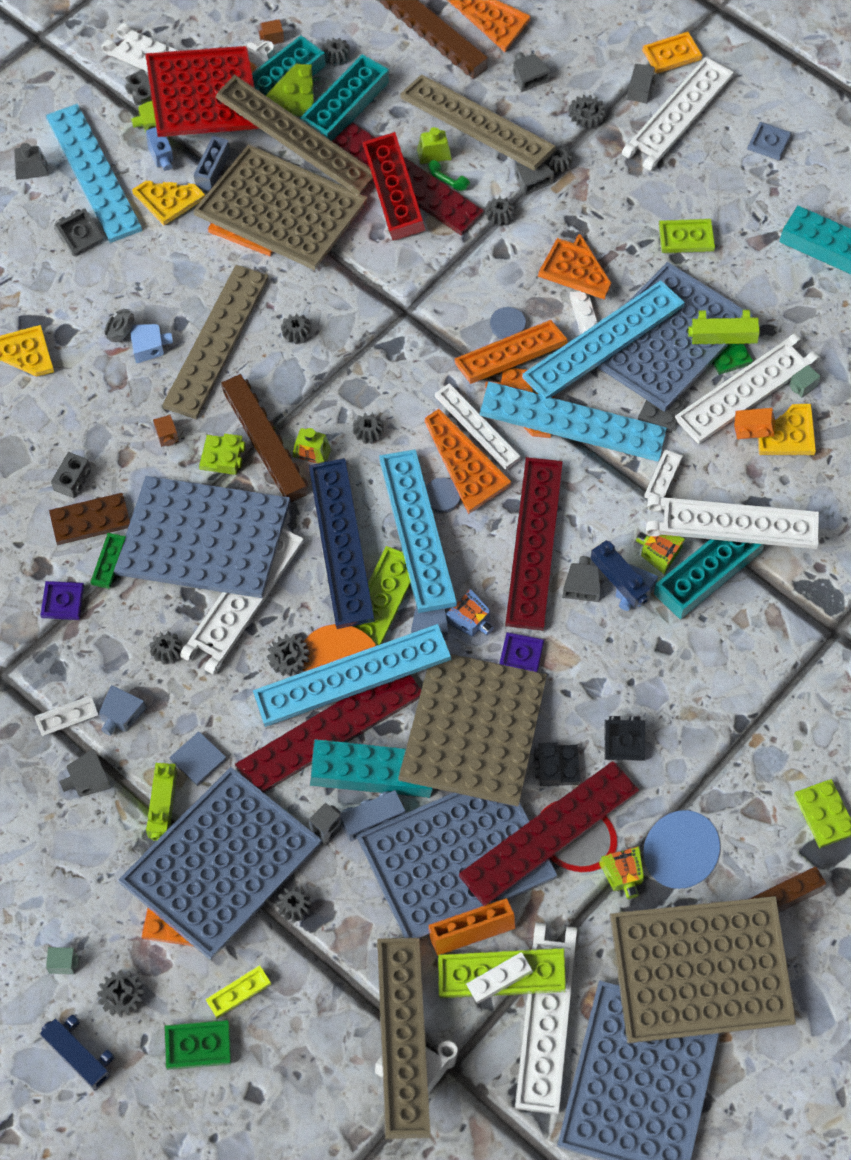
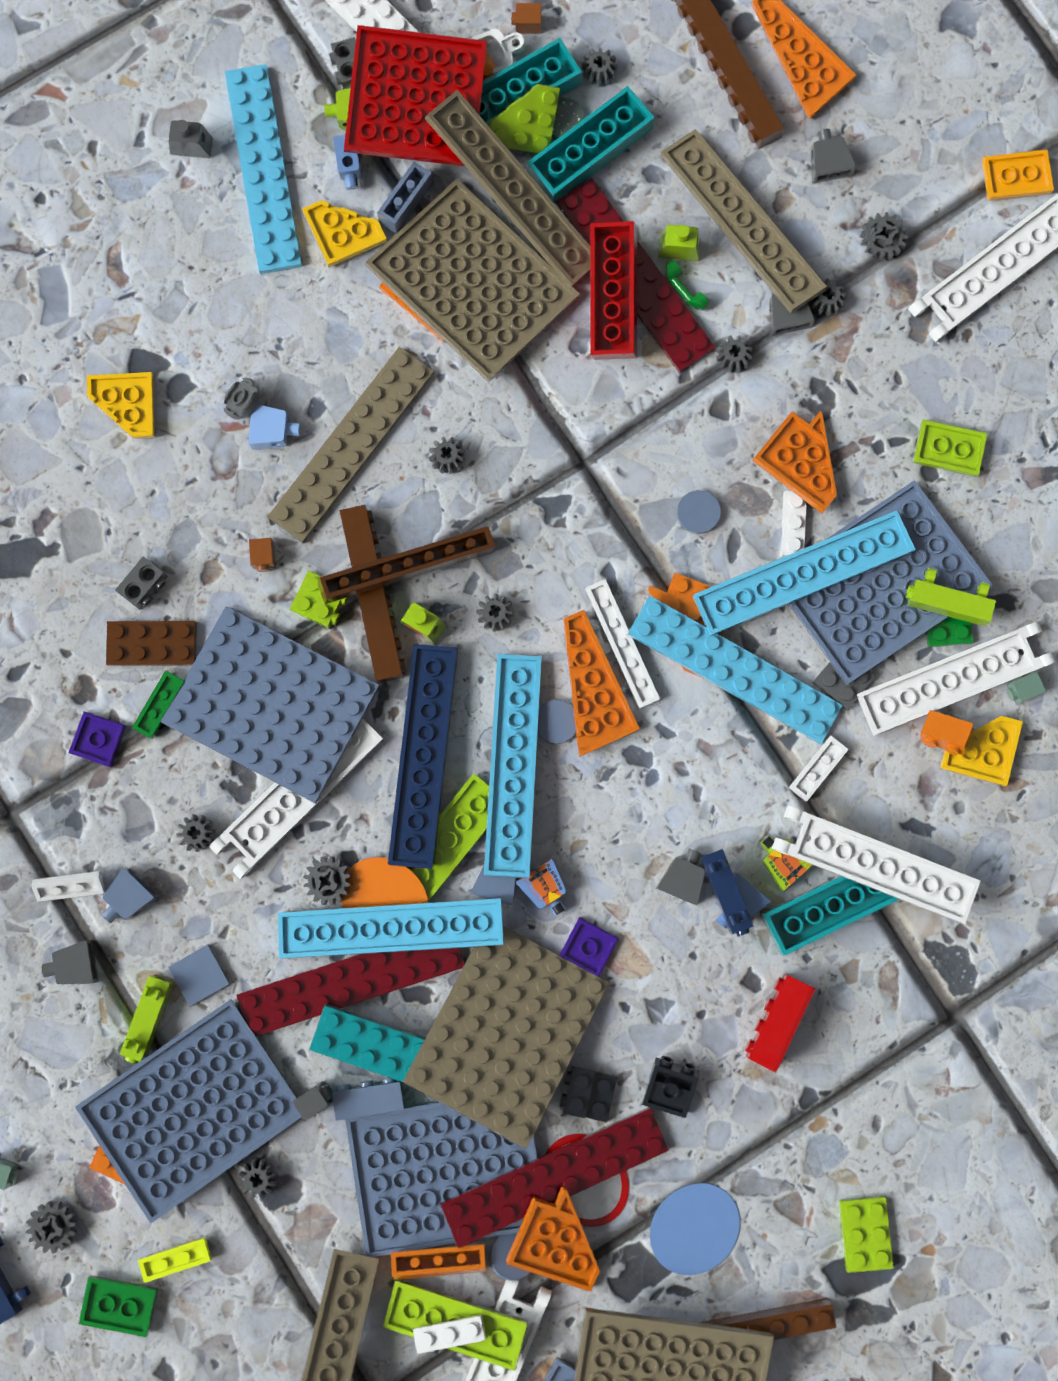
camera: 20 degrees right, 20 degrees up
dark grey plate [54,208,104,256] -> none
orange plate [454,320,568,384] -> none
dark red plate [505,457,563,631] -> none
torso [599,847,644,899] -> none
dark grey brick [627,63,657,104] -> none
none -> reddish brown brick [317,526,496,604]
none -> sand blue tile [489,1233,530,1281]
none -> orange wing [506,1186,600,1292]
none -> red slope [745,974,816,1073]

